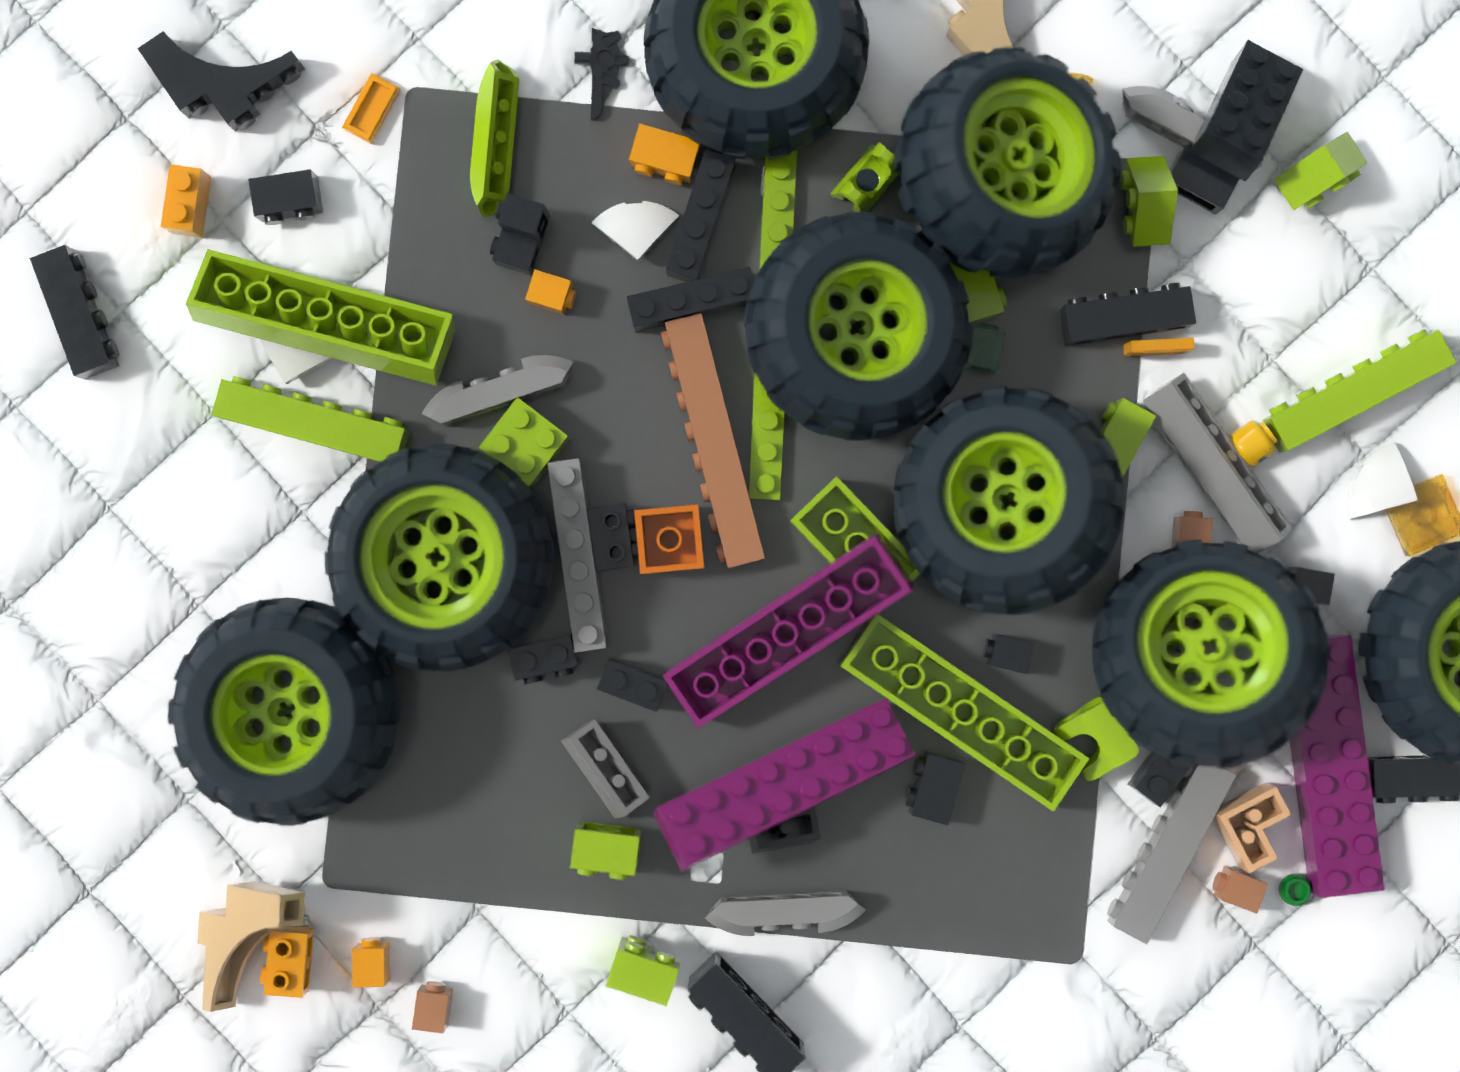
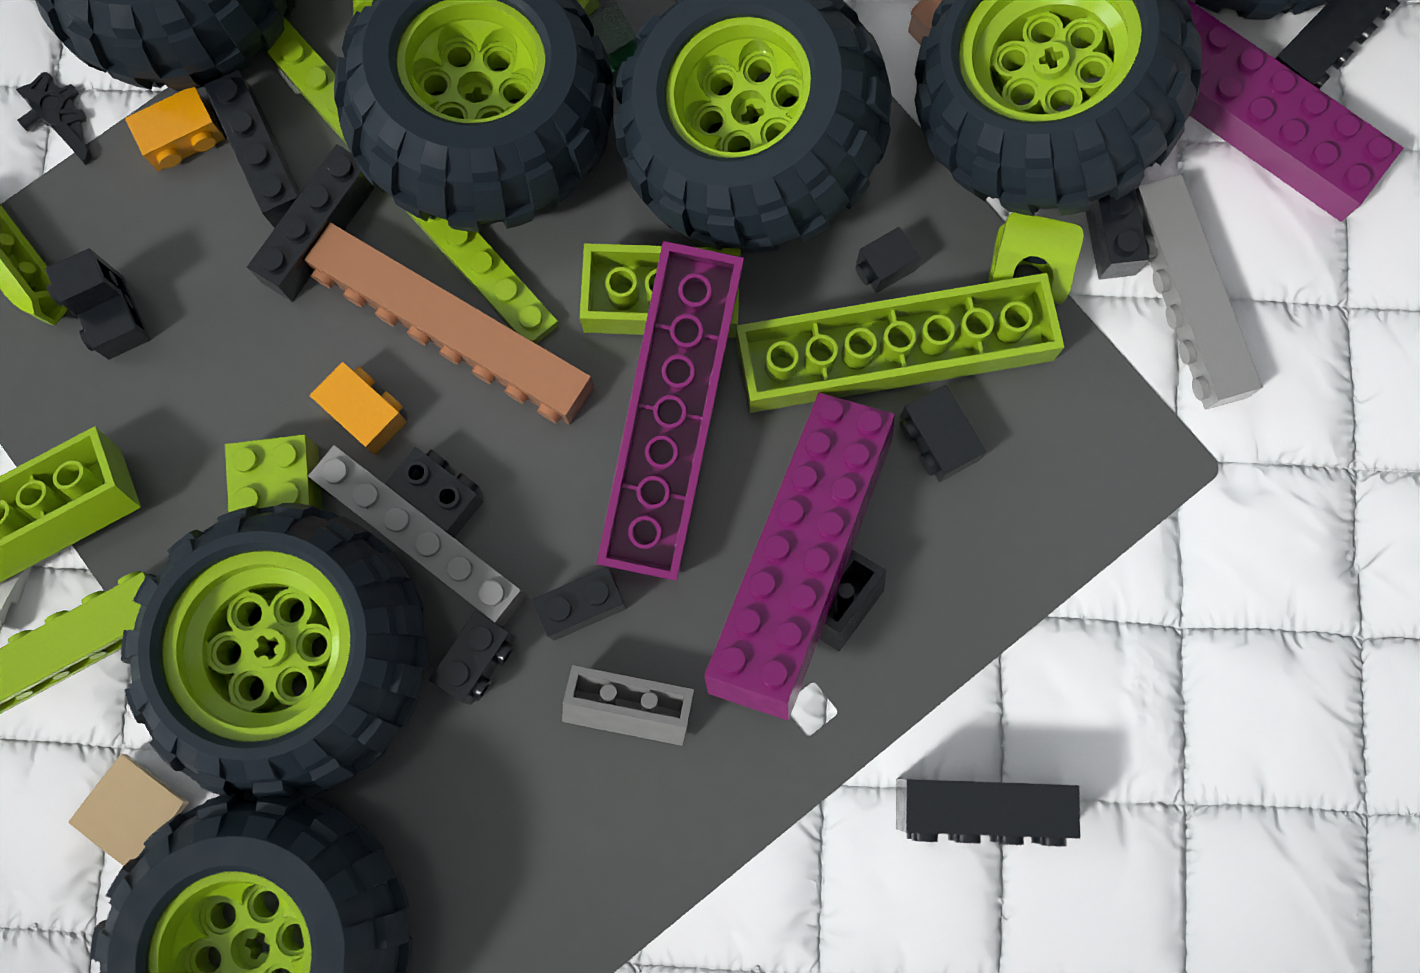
camera: 45 degrees left, 10 degrees down
light grey brick [422,355,574,426] -> none
light orange brick [525,270,576,315] -> none
lime brick [570,821,643,880] -> none
white brick [592,201,680,262] -> none
lime brick [606,935,680,1007] -> none
orange brick [634,504,705,574] -> none
light grey brick [705,891,866,936] -> none
nougat brick [1213,866,1268,914] -> none
light nougat brick [1214,782,1291,873] -> none
green plate [1278,873,1311,906] -> none
none -> tan tile [68,754,189,866]
none -> light orange brick [309,362,407,455]

